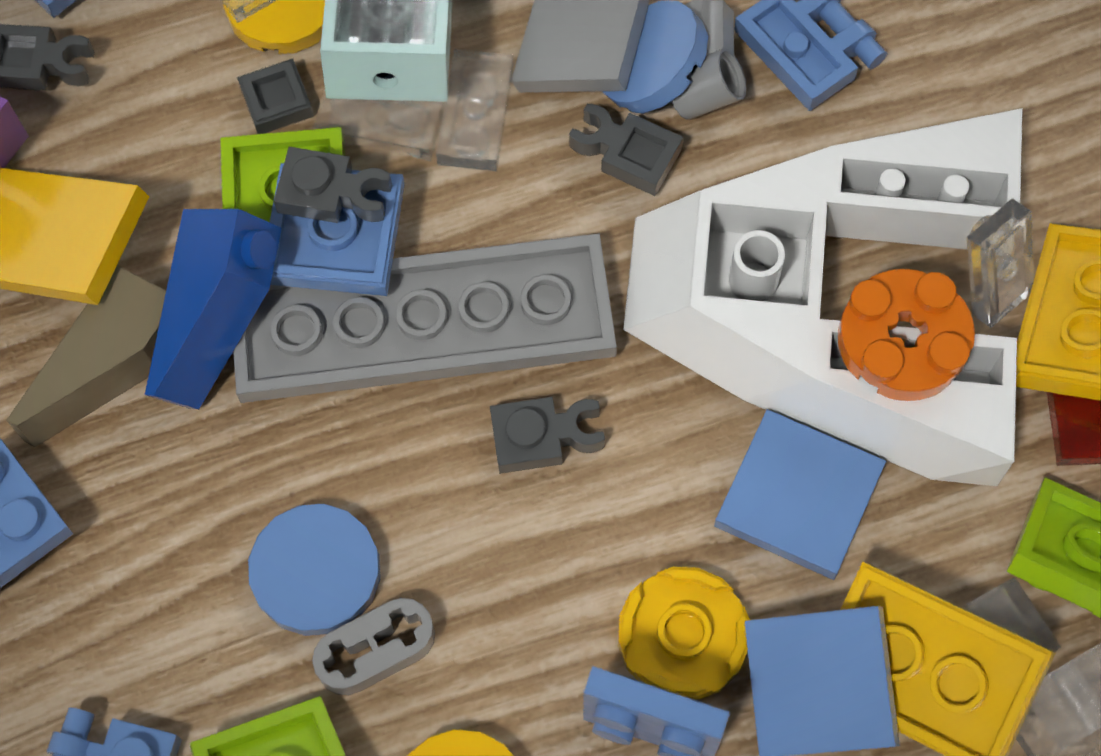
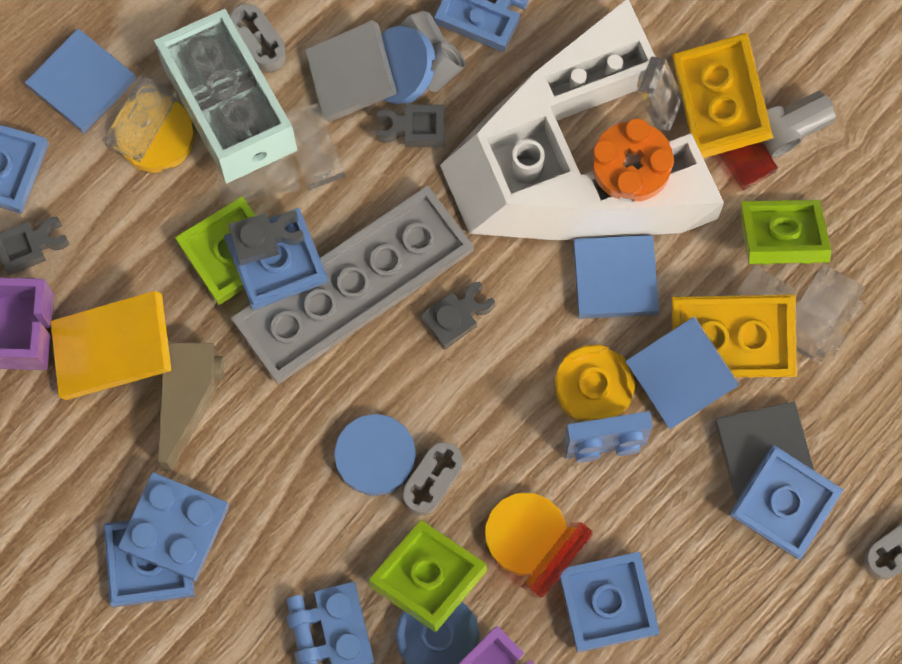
camera: 30 degrees left, 5 degrees up
blue slope [145,209,282,410] -> none
dark grey tile [237,58,314,134] -> none

